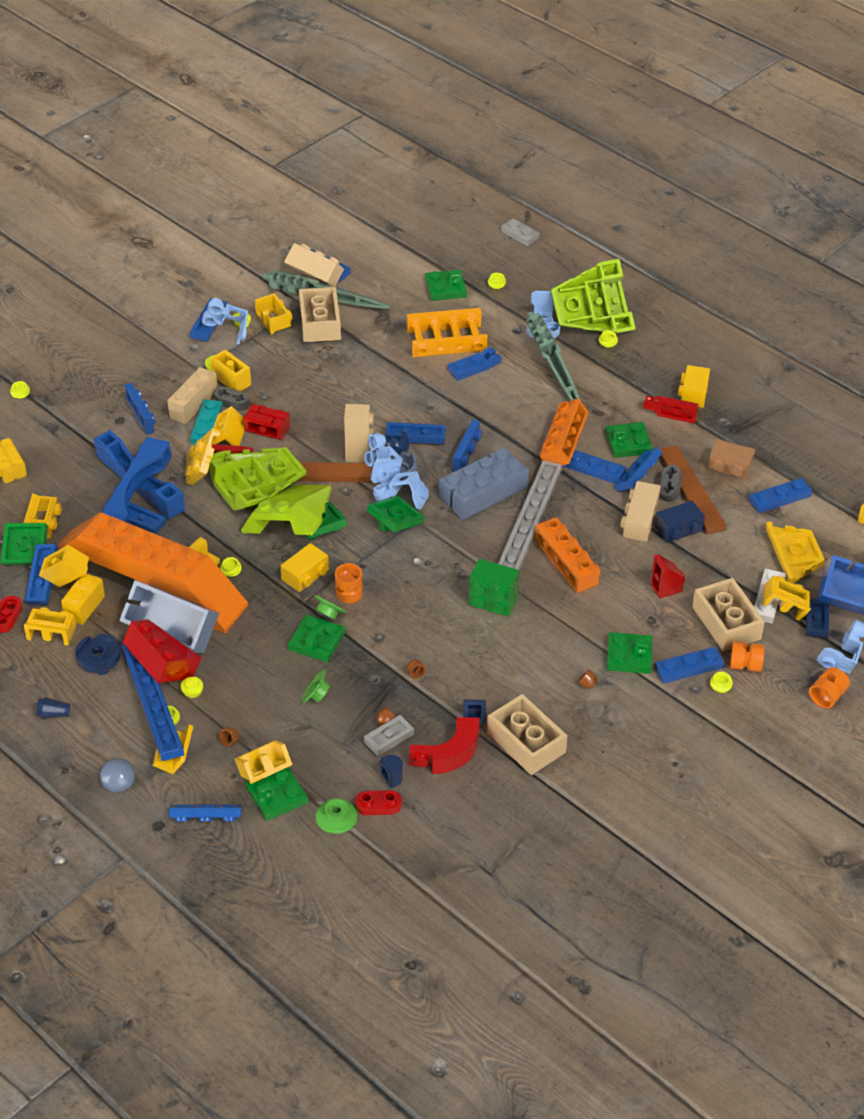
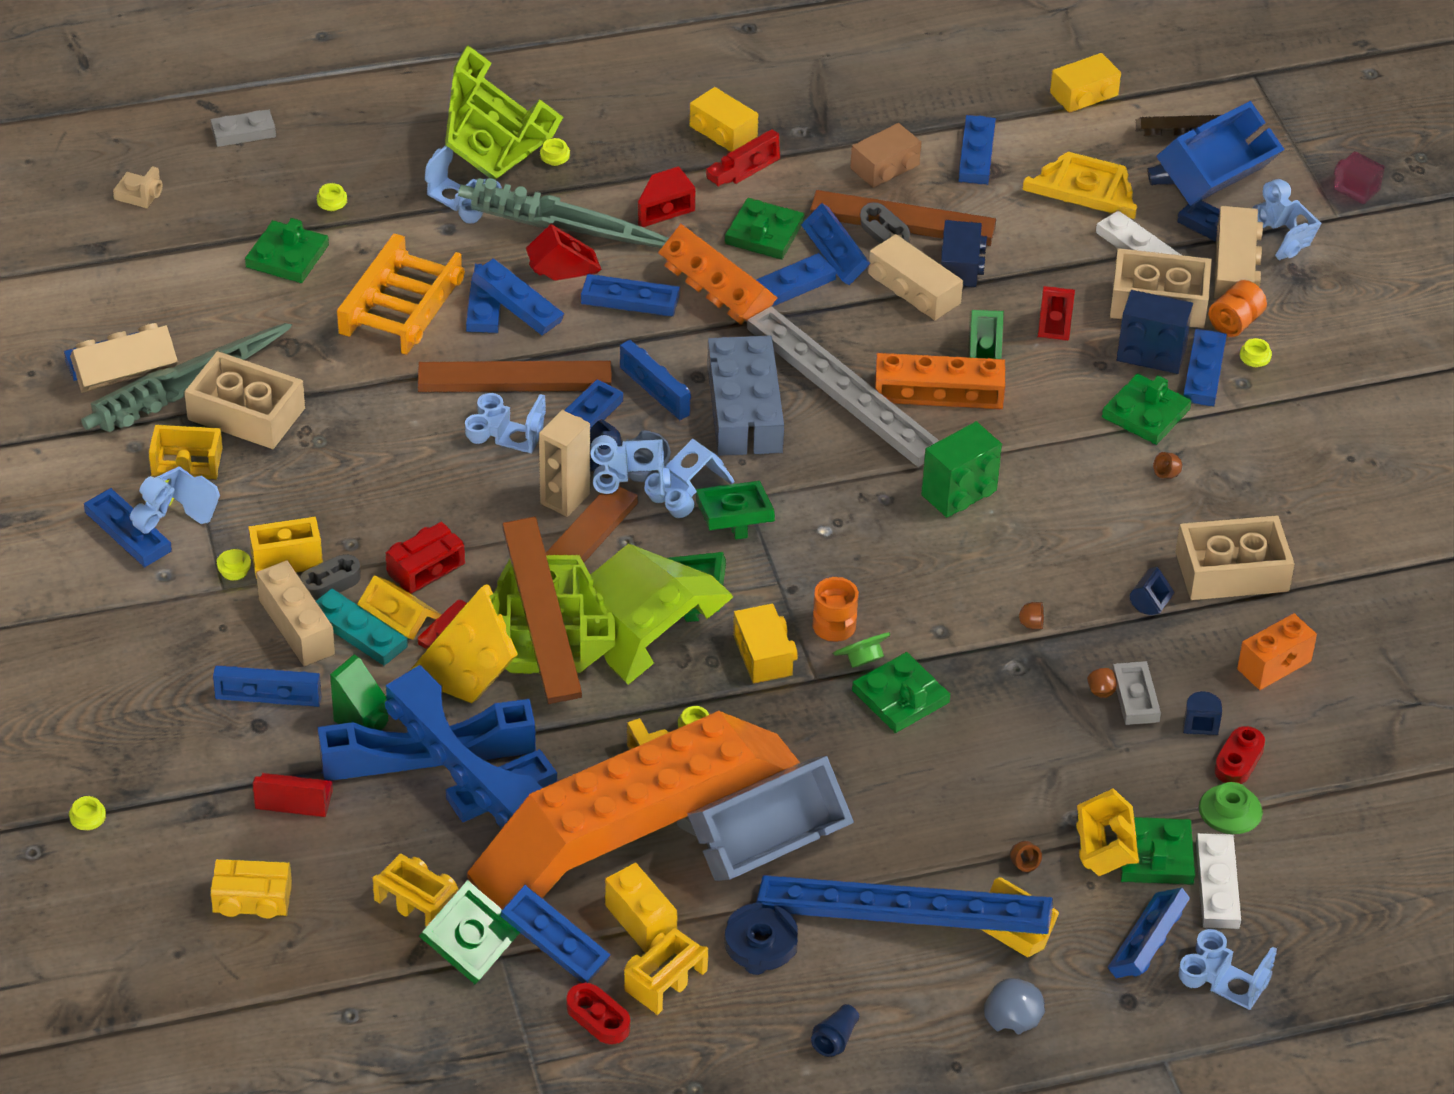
camera: 60 degrees left, 0 degrees up
yellow brick [39,545,89,587] -> none
red wedge [123,619,202,683] -> none
neon yellow plate [181,677,203,698] -> none
bright green piece [301,669,330,703] -> none
red arch [409,717,479,774] -> none
yellow window [762,576,811,621] -> none
orange wheel [809,667,850,709] -> none
none -> tan bracket [113,166,163,208]
none -> red panel [252,773,333,817]
none -> green slope [330,654,389,730]
none -> dark orange tile [418,361,612,392]
none -> light blue piece [465,393,546,454]
none -> blue plate [471,258,564,336]
none -> dark orange tile [502,516,582,704]
none -> red slope [526,224,602,281]
none -> blue plate [581,274,680,317]
none -> red slope [638,166,696,228]
none -> green slope [968,310,1004,359]
none -> dark blue brick [1116,290,1193,374]
none -> light blue piece [1178,929,1277,1010]
none -> white plate [1196,833,1241,929]
none -> tan brick [1214,206,1263,299]
none -> orange brick [1237,613,1317,690]

